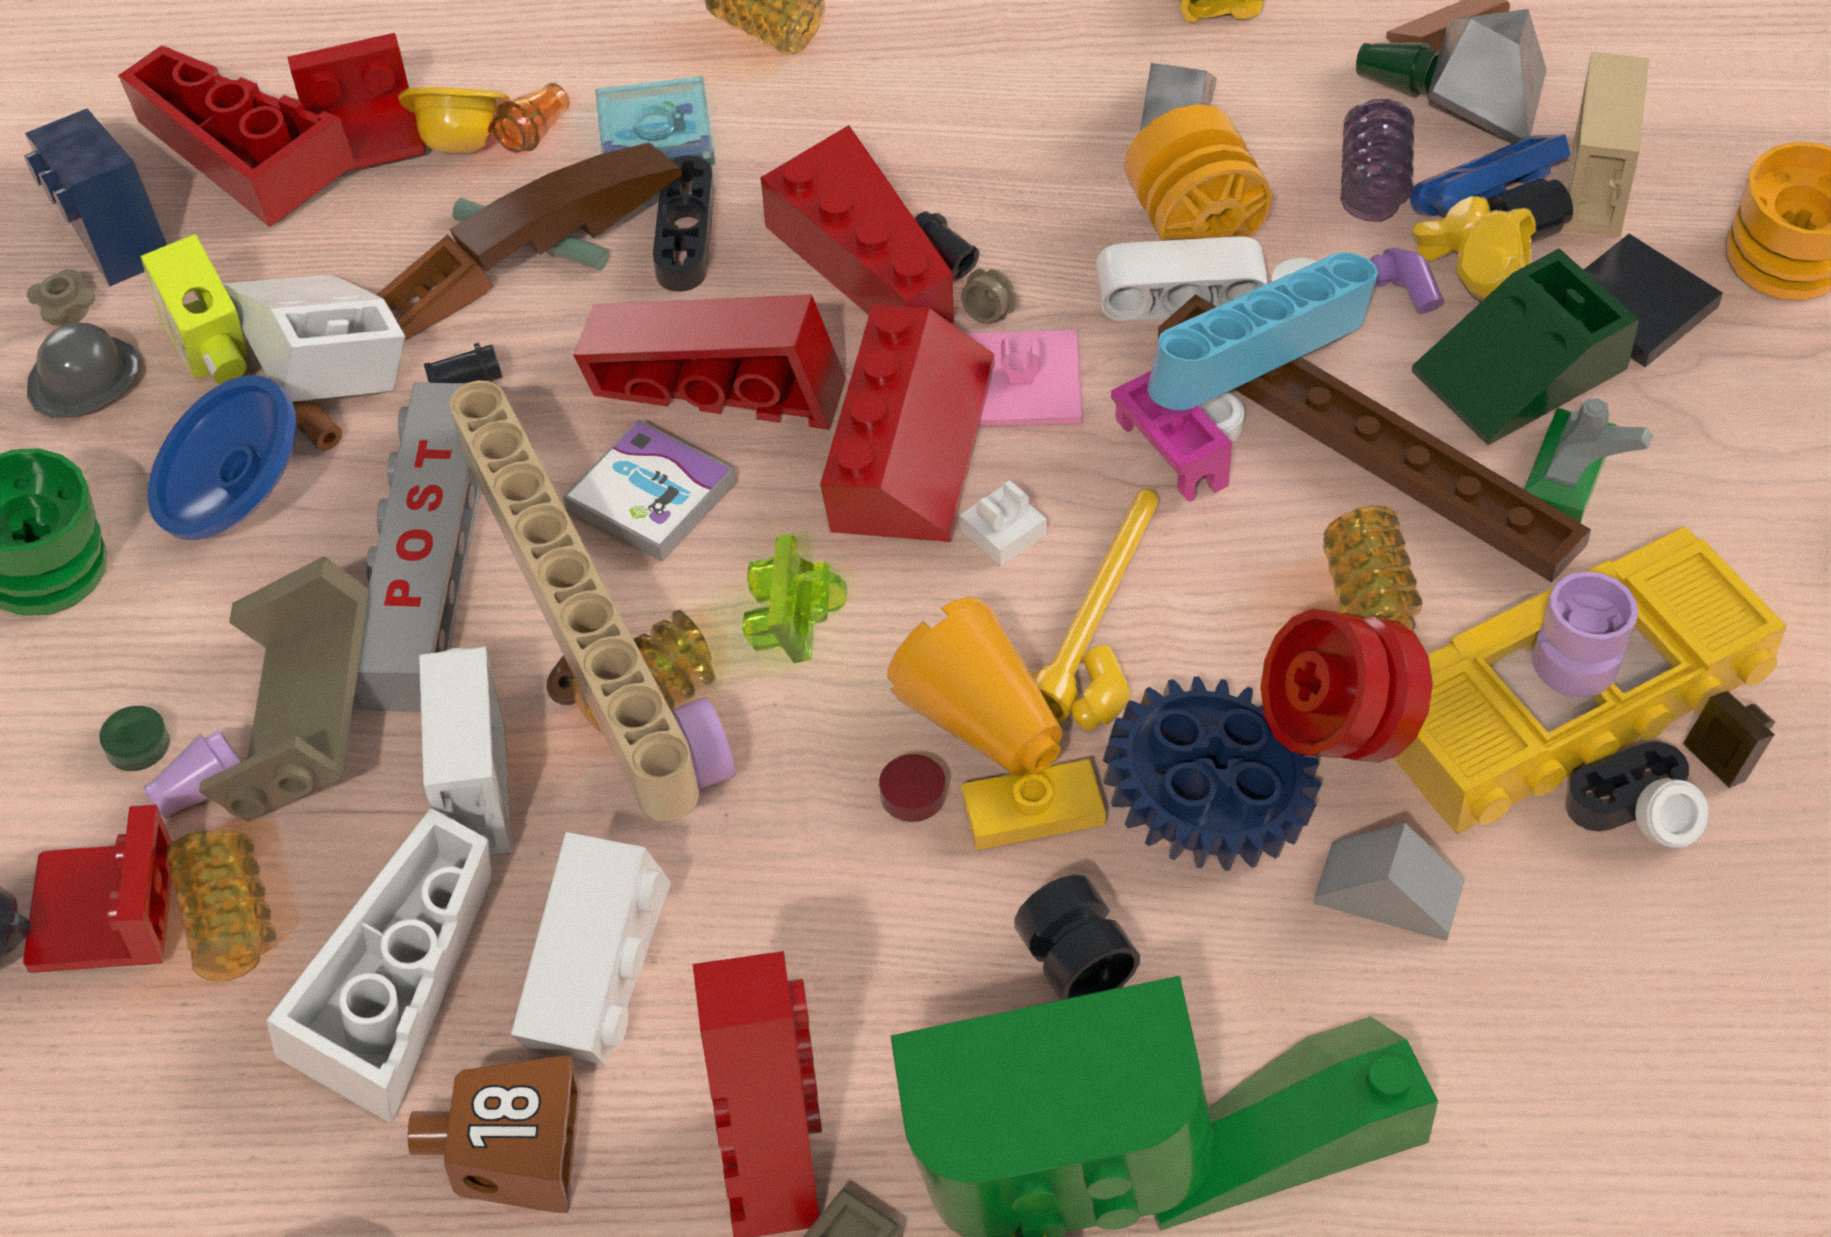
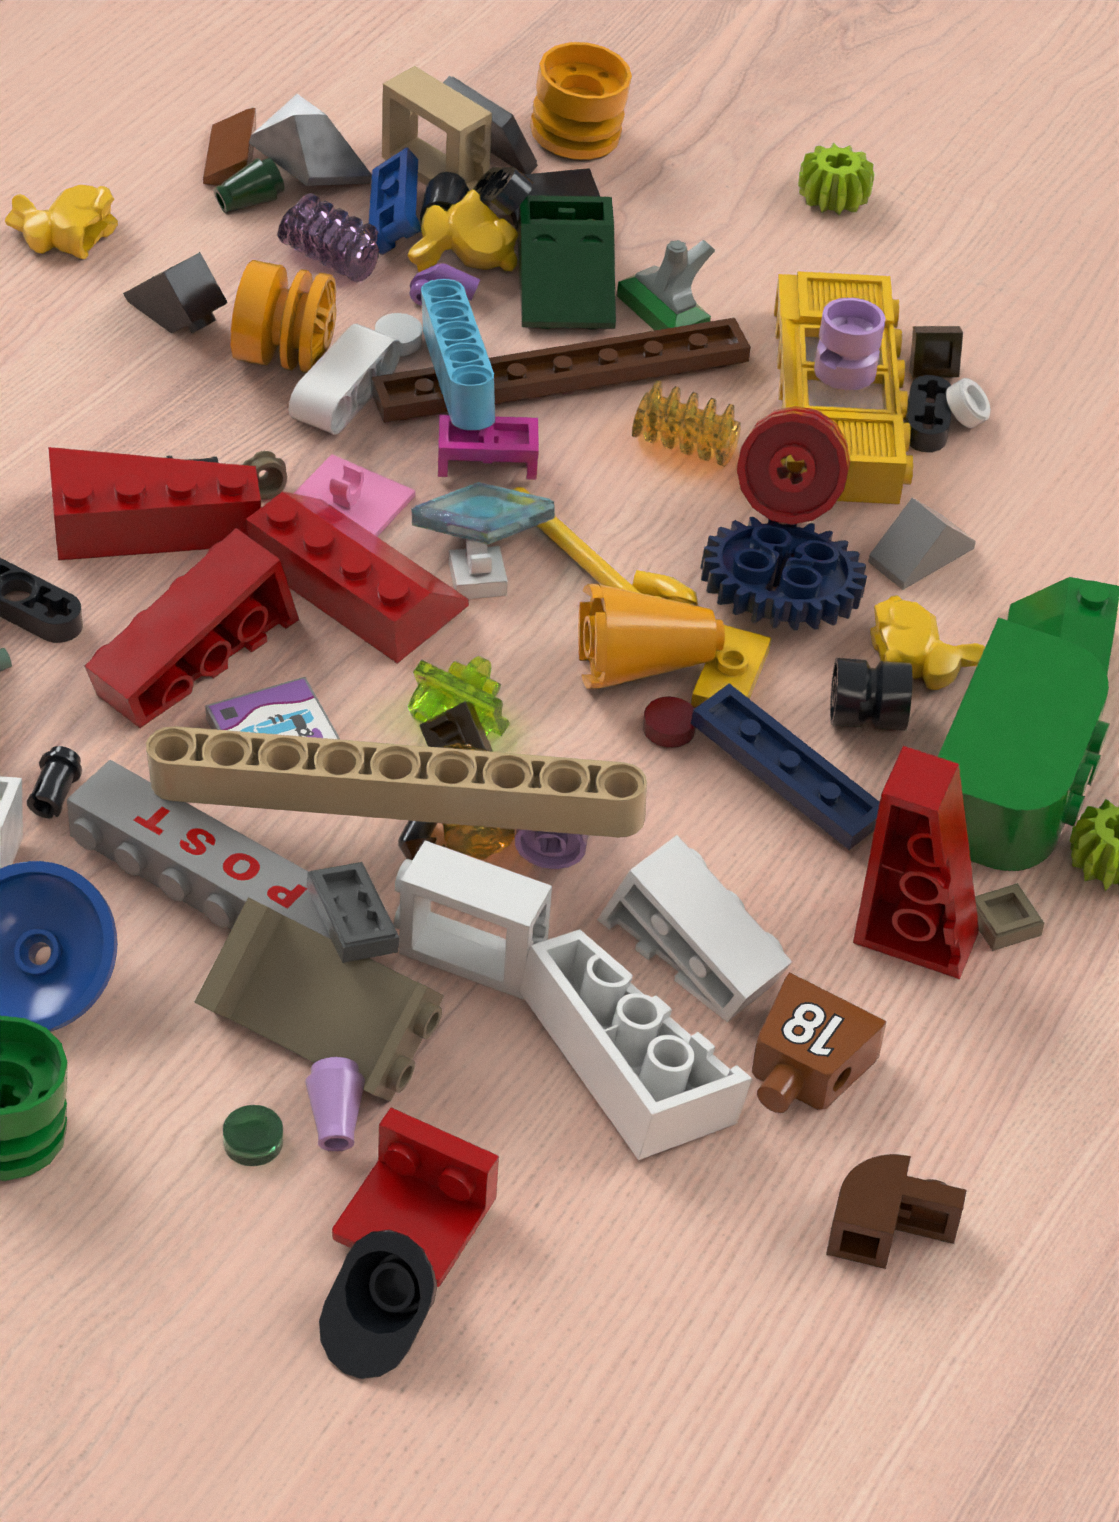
camera: 65 degrees left, 5 degrees down
clear yellow piece [166,830,277,981] -> none
none -> dark grey plate [307,862,399,963]
none -> clear light blue tile [411,482,555,545]
none -> dark brown tile [419,701,493,752]
none -> black tile [443,76,538,174]
none -> black beam [473,167,533,215]
none -> dark blue plate [691,683,880,850]
none -> yellow animal [870,595,985,690]

